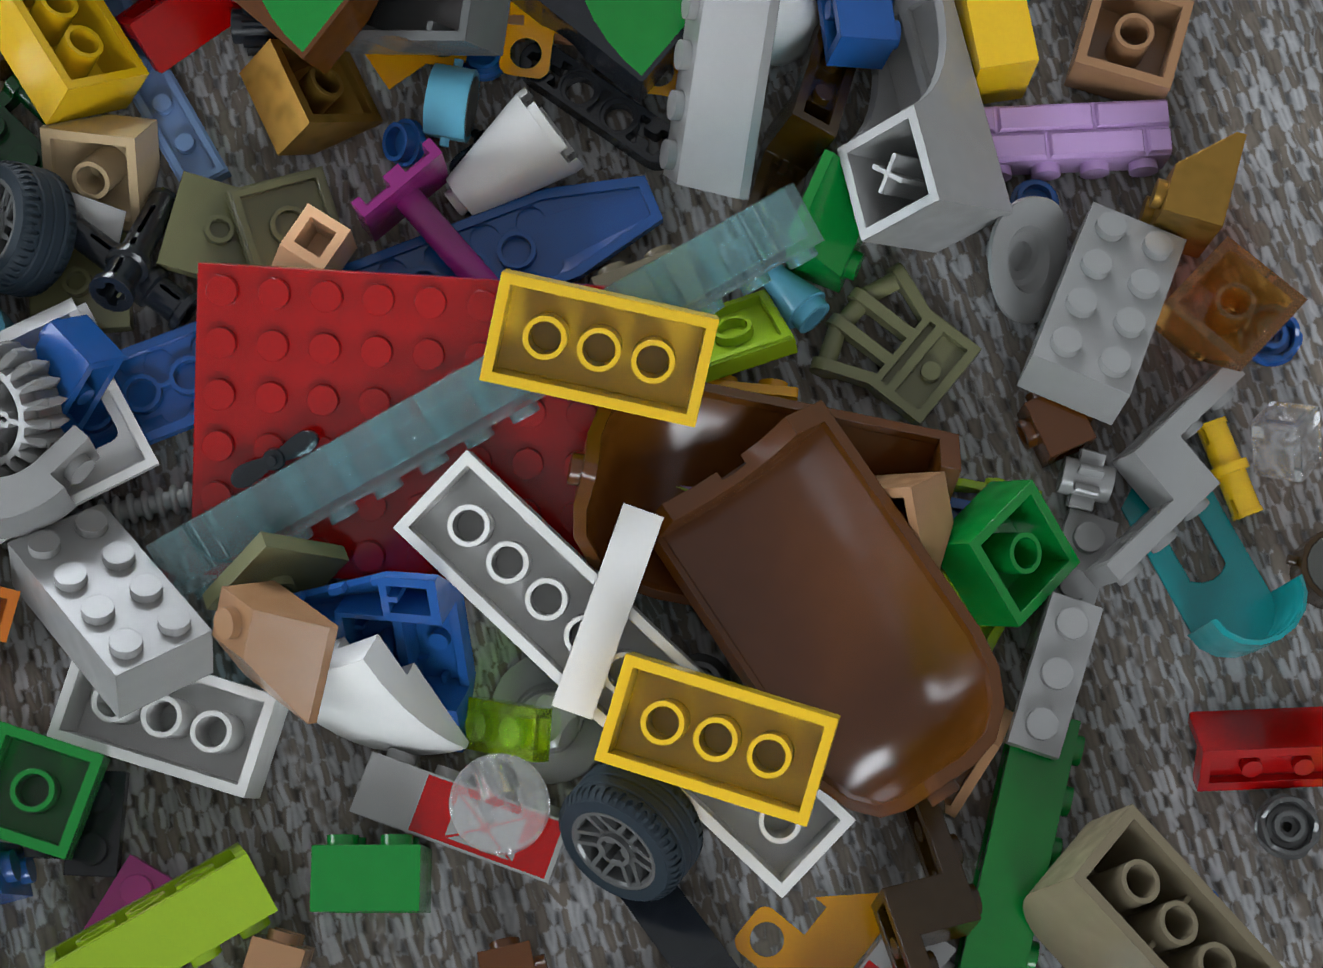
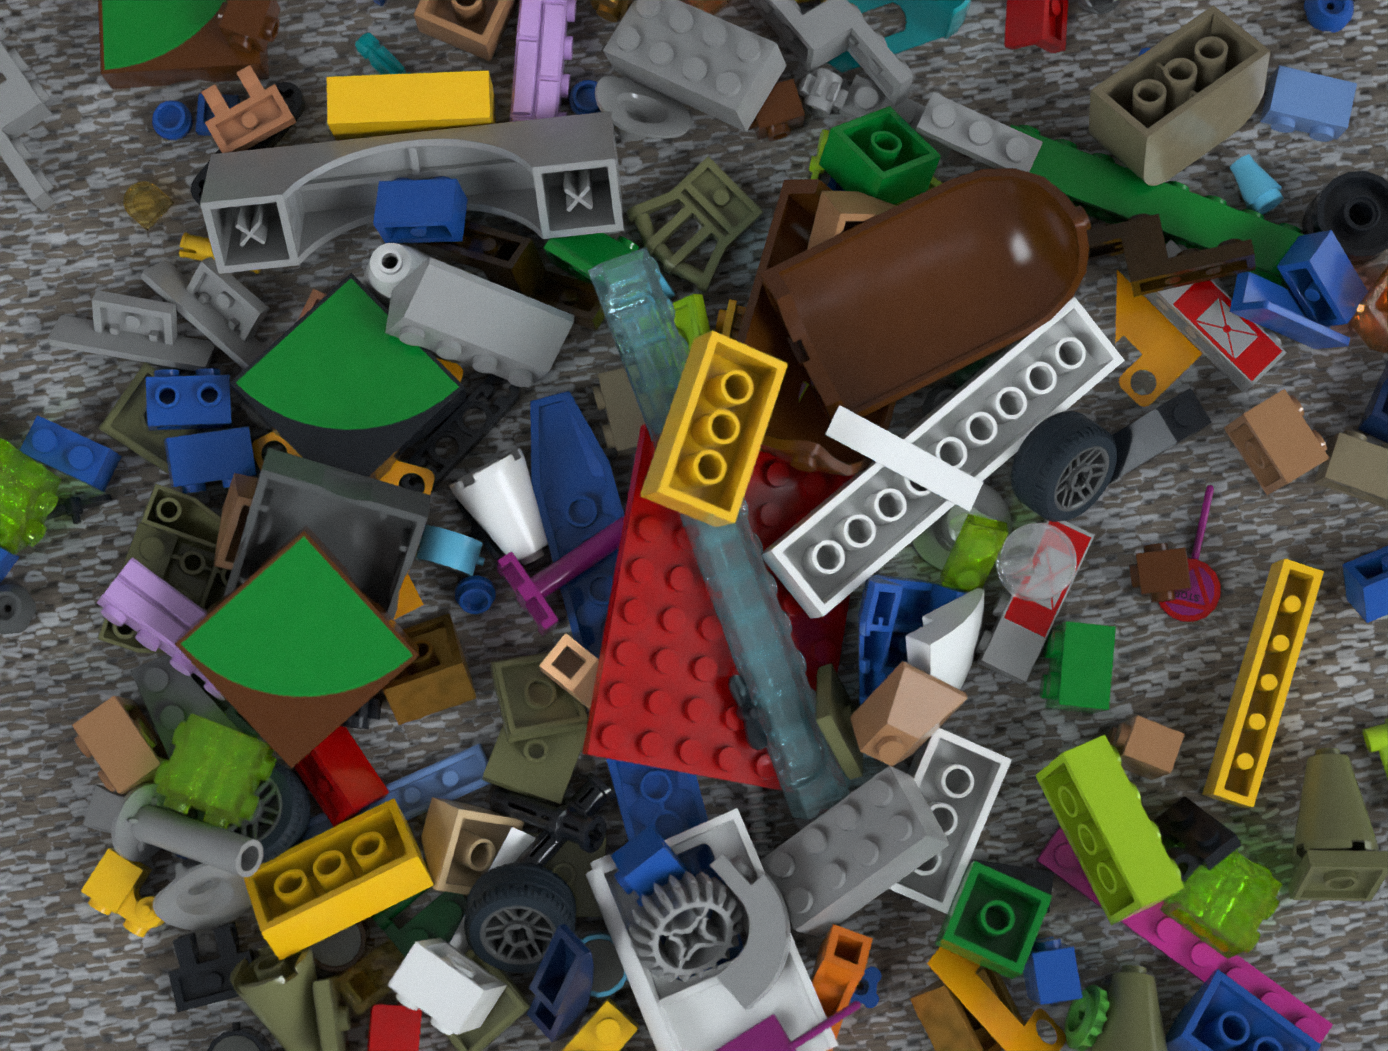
camera: 85 degrees left, 5 degrees up
yellow brick [594,652,841,827] -> none

